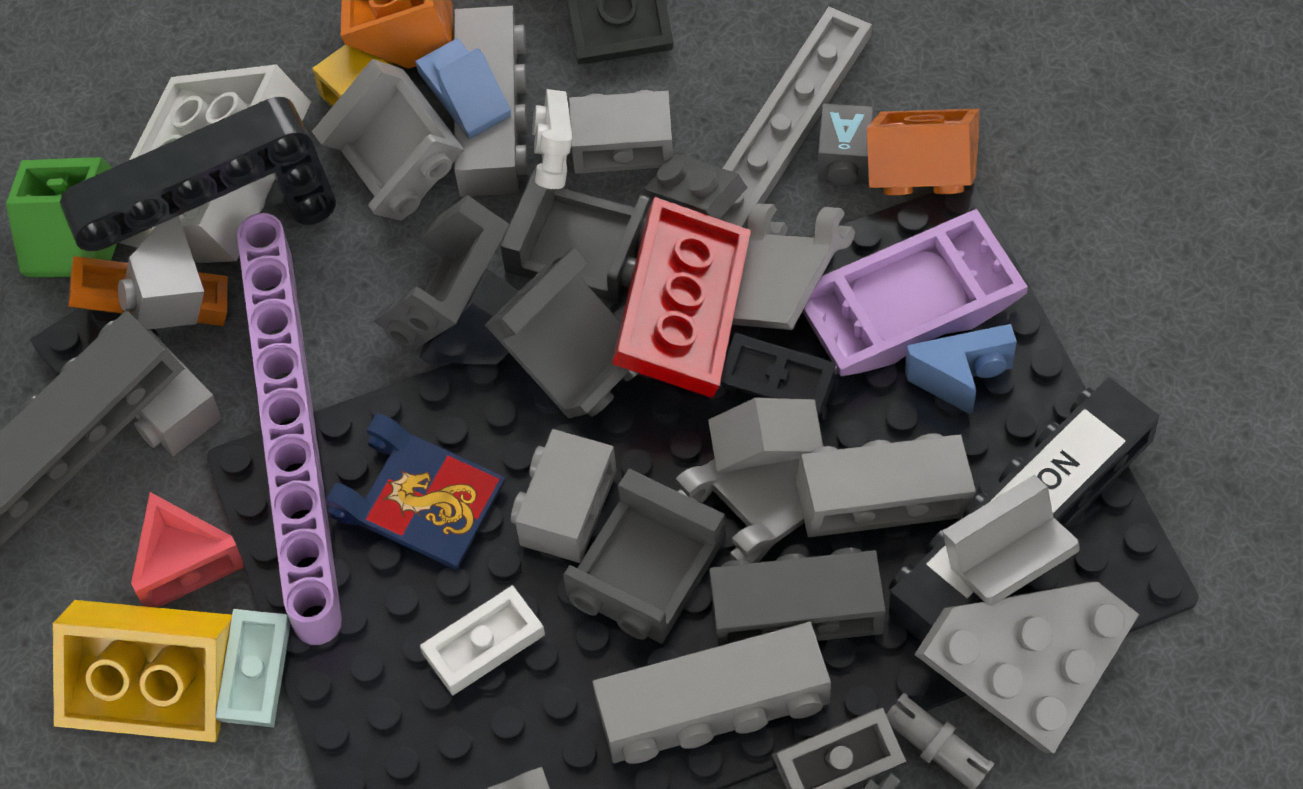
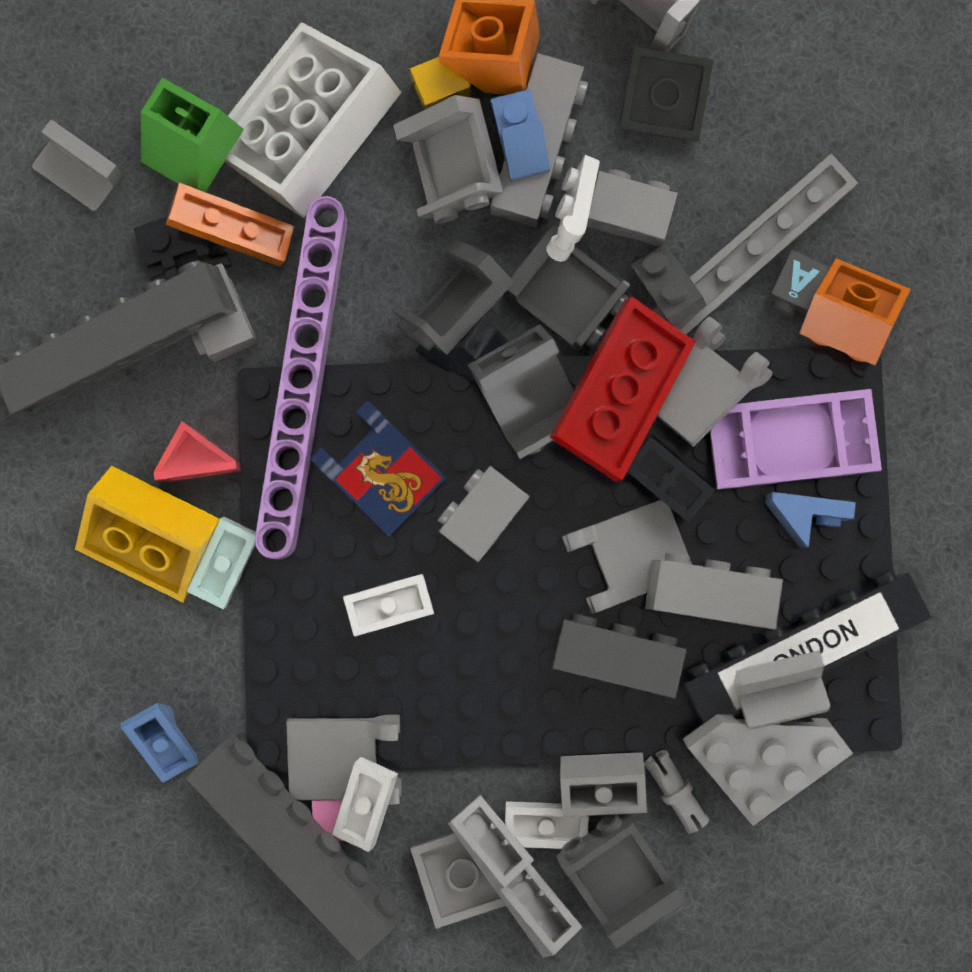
camera: 15 degrees right, 25 degrees up
black beam [60,97,336,251] -> none
light grey slope [118,216,204,330] -> none
dark grey panel [563,469,726,644] -> none
light grey brick [592,622,831,764] -> none
light grey slope [708,398,823,474] -> none

